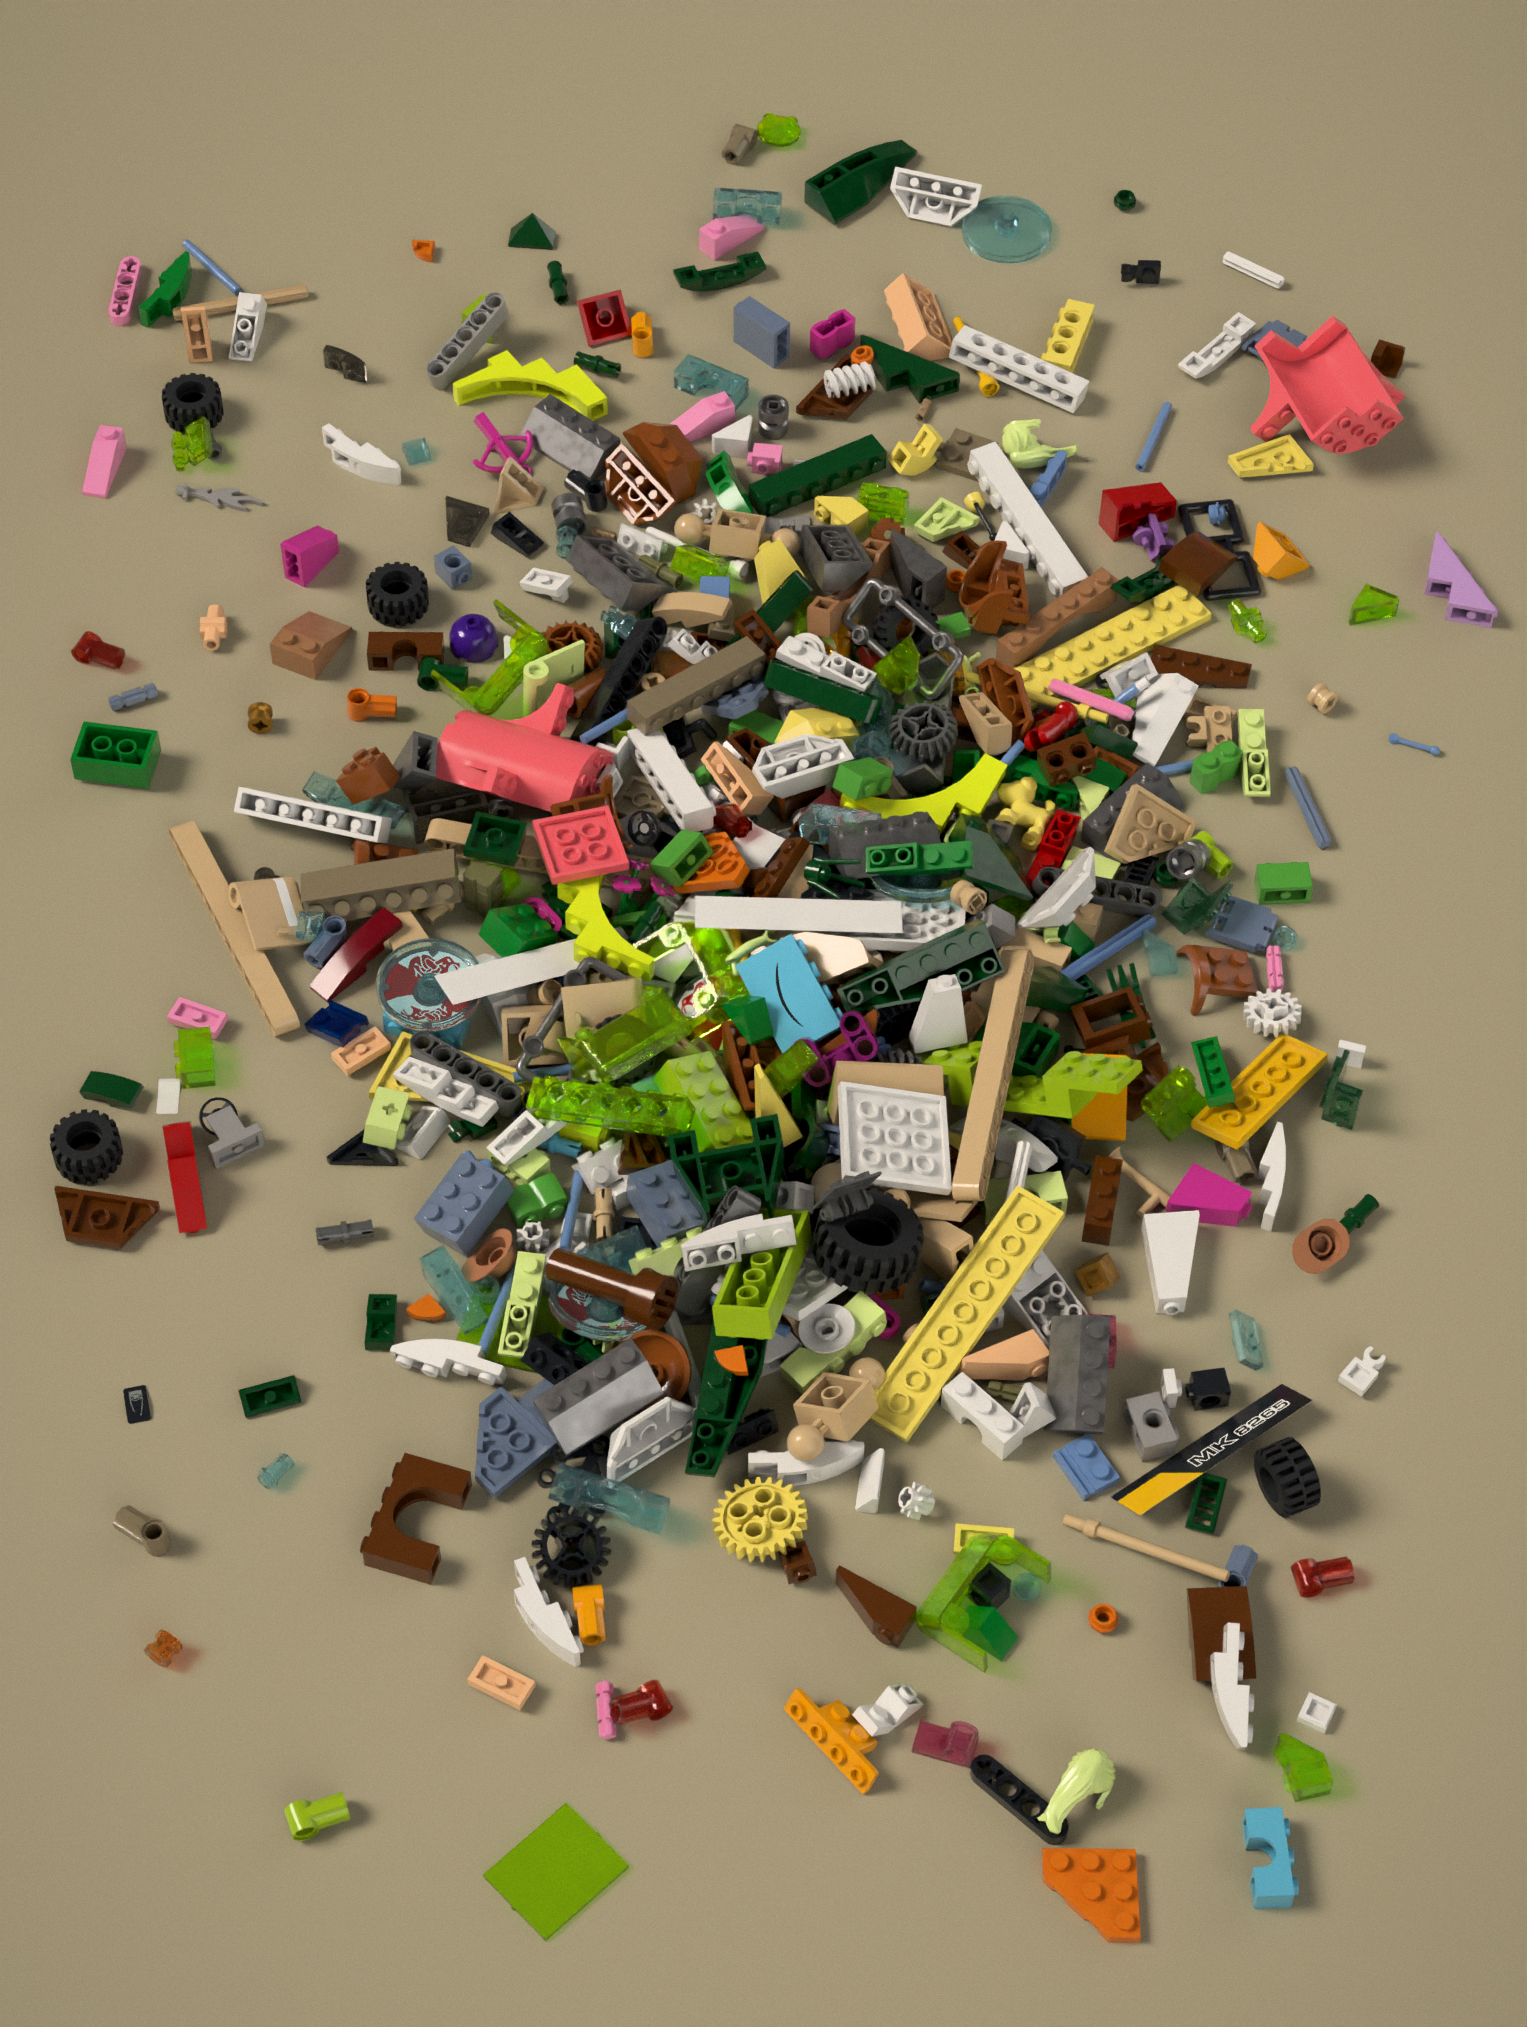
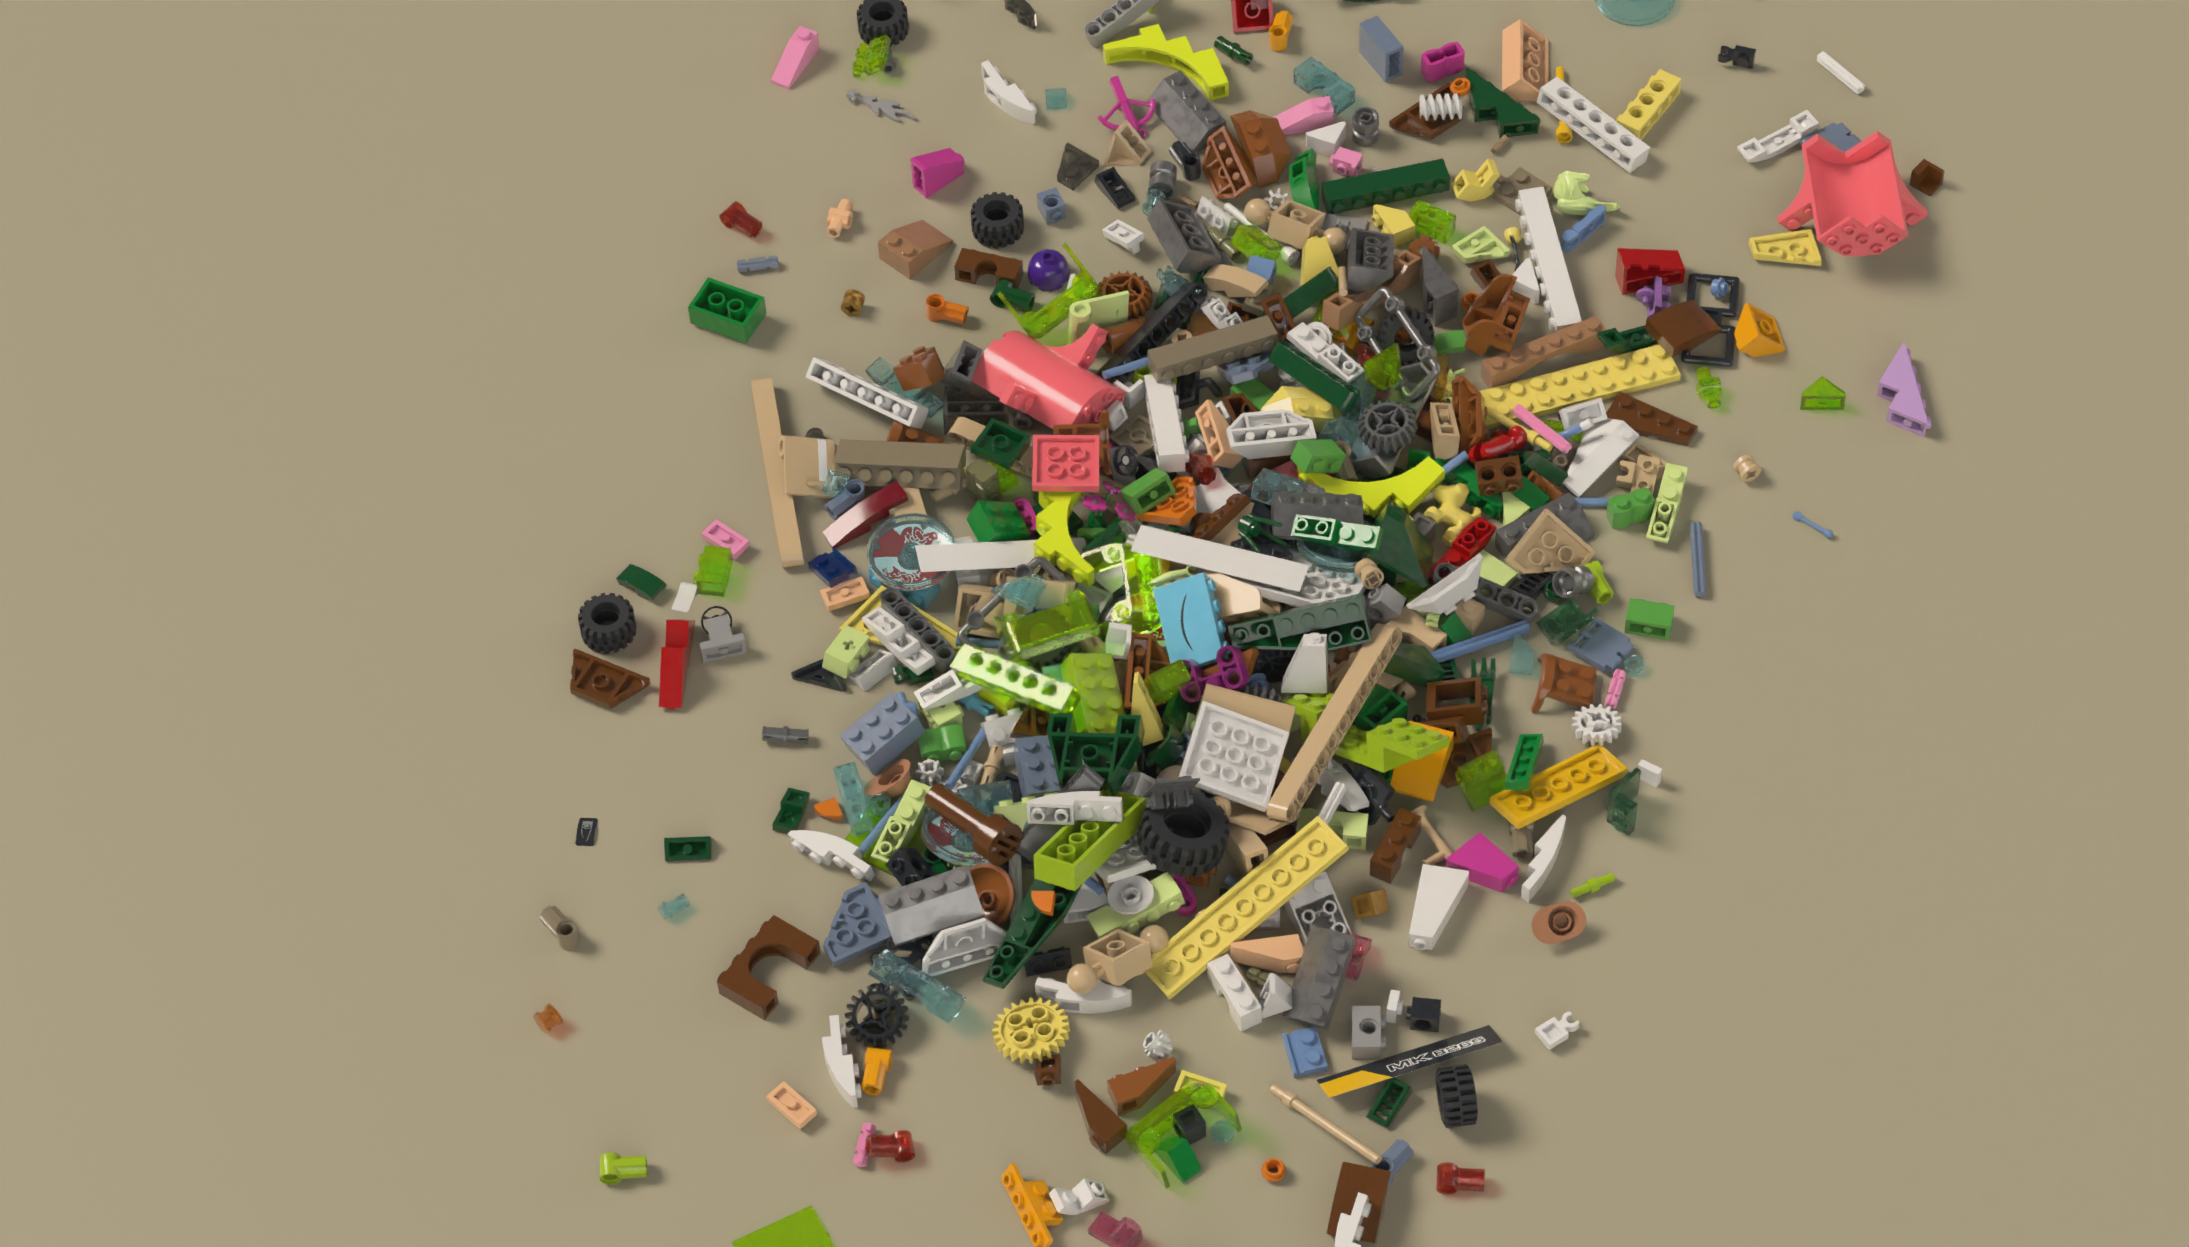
camera: 20 degrees right, 0 degrees up
green slope [722,995,774,1045] -> none
white slope [855,1448,885,1514] -> none
medium blue piece [1135,402,1172,471] -> none
clear light blue plate [1229,1309,1264,1371] -> none
dark green pin [1339,1194,1379,1234] -> none
none -> clear light blue slope [991,573,1048,611]
none -> white panel [1105,622,1132,660]
none -> dark orange slope [1107,1057,1176,1116]
none -> tan bar [1338,266,1347,297]
none -> lime bar [1570,872,1615,898]

